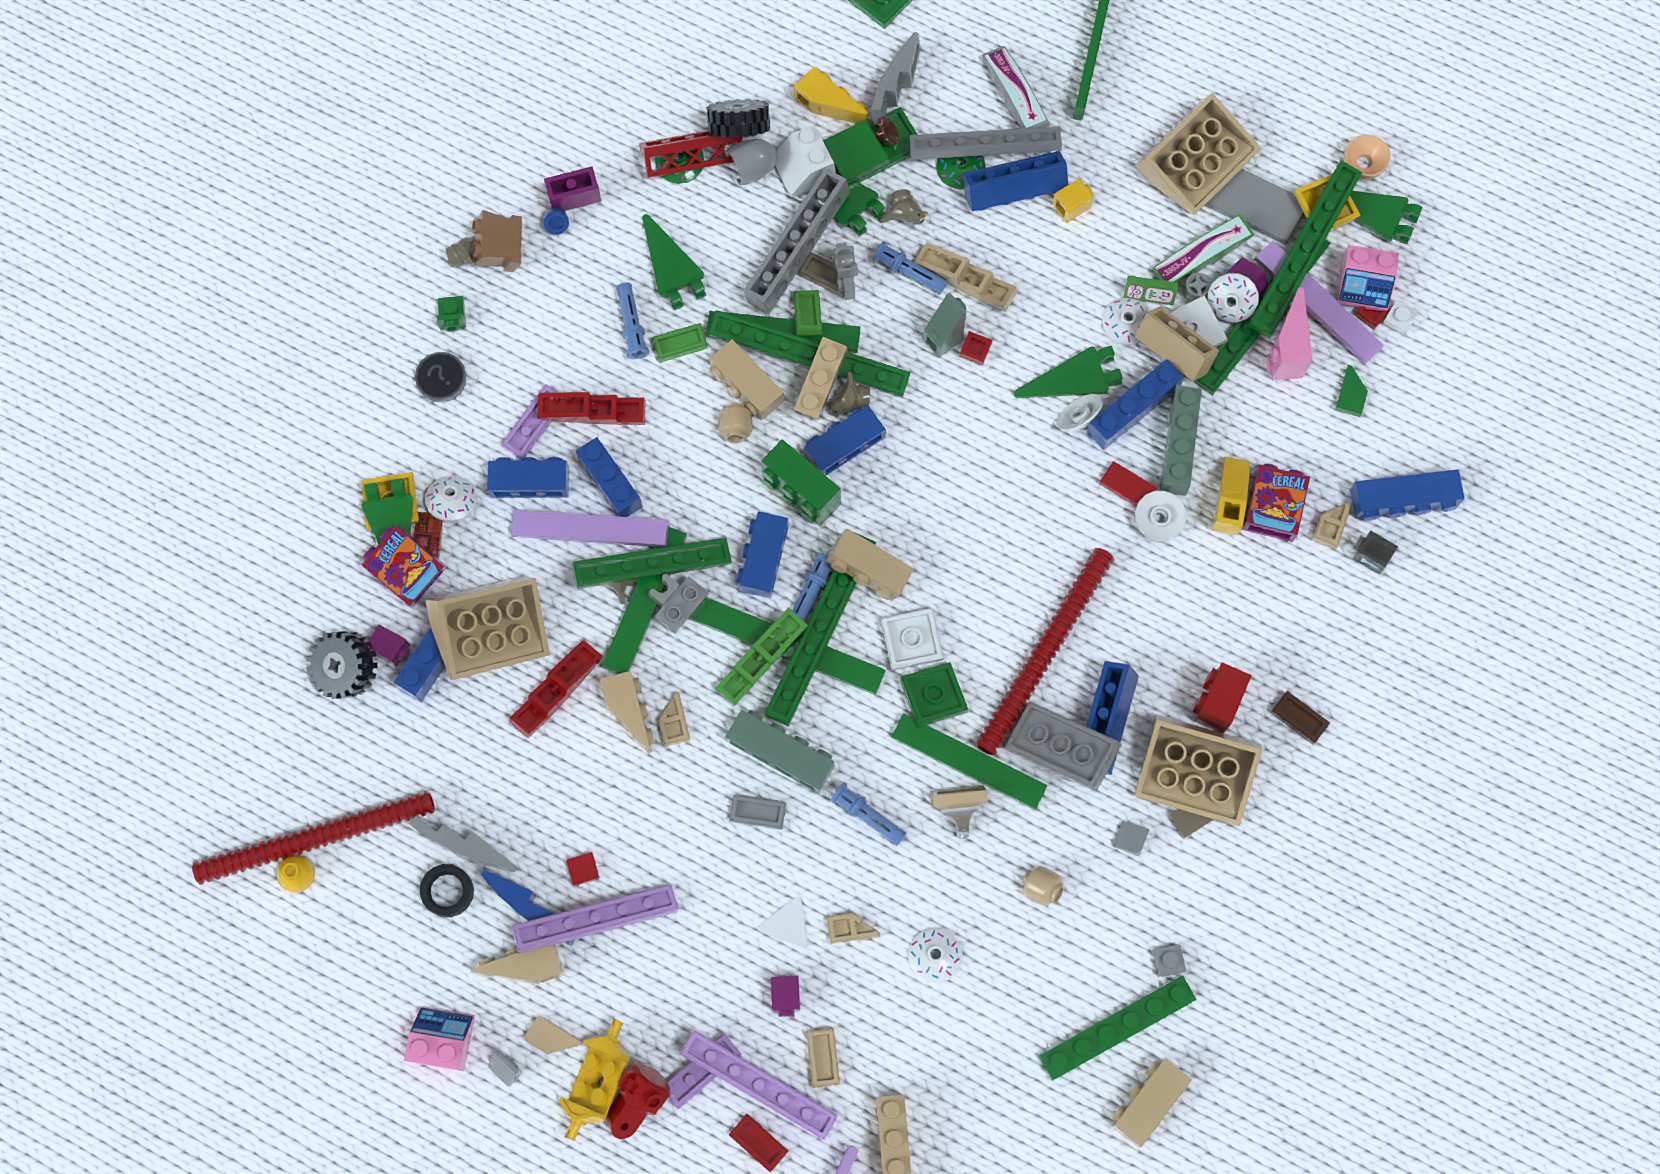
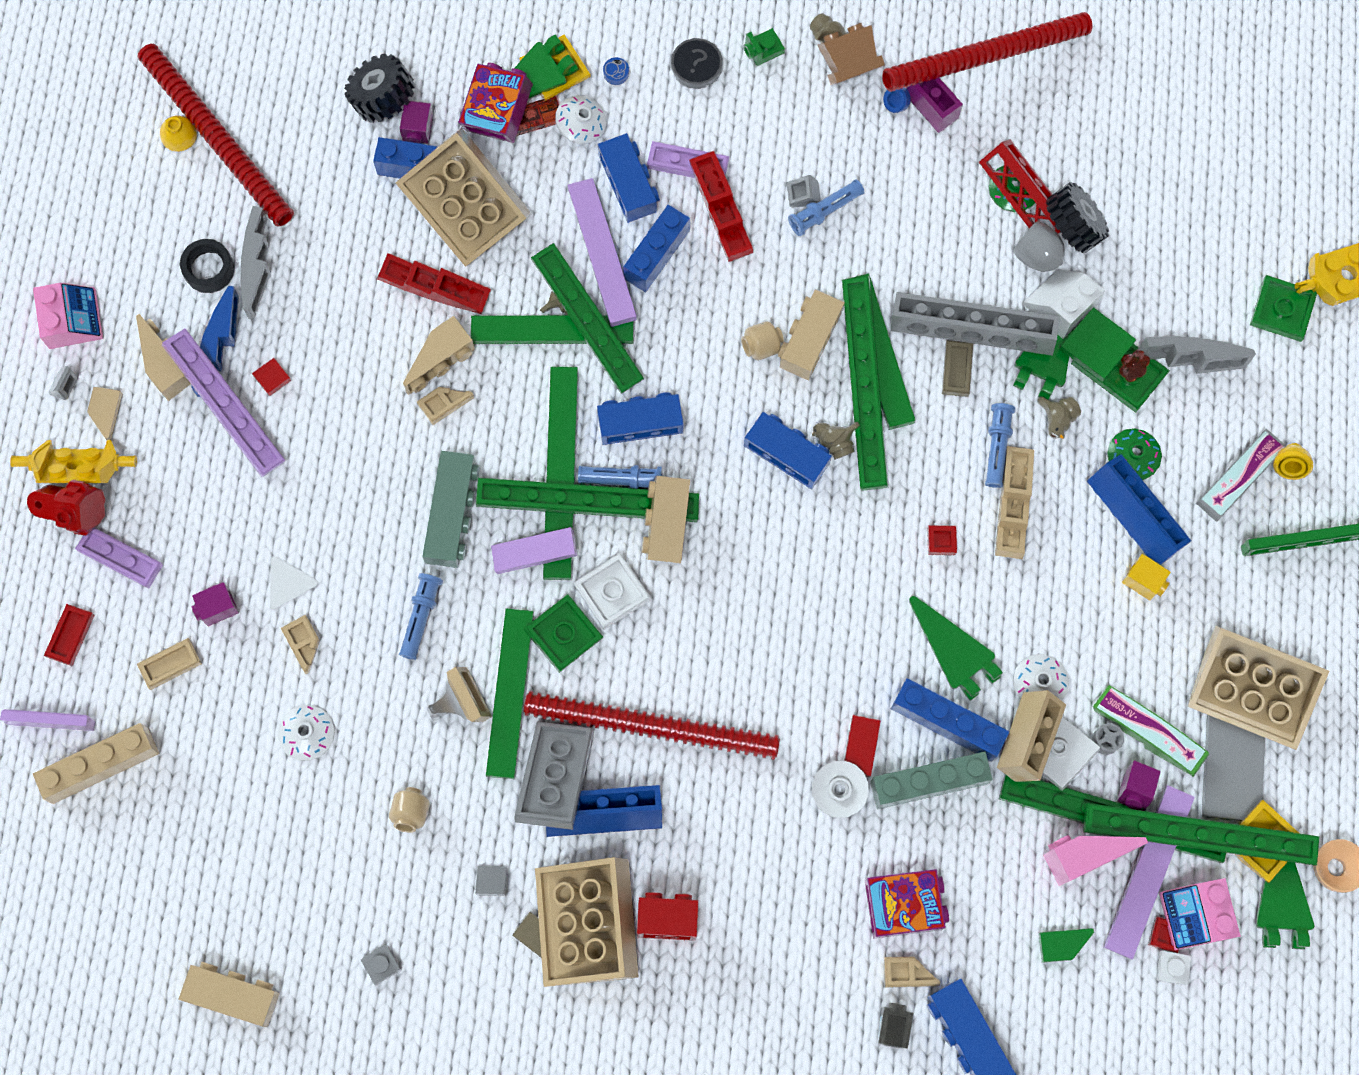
camera: 65 degrees right, 0 degrees up
green flag [642,214,706,310] -> none
light grey plate [648,574,709,634] -> none
bright green tile [652,323,708,363] -> none
lavender tile [680,1030,838,1140] -> none
bright green slope [715,607,808,707] -> none
light grey tile [729,794,787,830] -> none
green brick [761,439,841,526] -> none
yellow slope [793,67,868,124] -> none
bright green tile [793,290,822,336] -> none
tan brick [794,337,848,420] -> none
light grey plate [832,242,858,300] -> none
light grey plate [910,126,1062,159] -> none
sand green slope [923,292,967,358] -> none
green plate [1038,975,1197,1081] -> none
white dish [1057,394,1103,432] -> none
tile [1123,276,1178,305] -> none
white dish [1208,273,1259,322] -> none
yellow slope [1212,456,1250,535] -> none
reddish brown tile [1270,691,1330,745] -> none
none -> lavender tile [491,527,577,574]
none -> blue tile [603,57,629,85]
none -> light grey slope [786,175,821,208]
none -> red piece [882,12,1093,92]
none -> yellow brick [1273,443,1313,480]

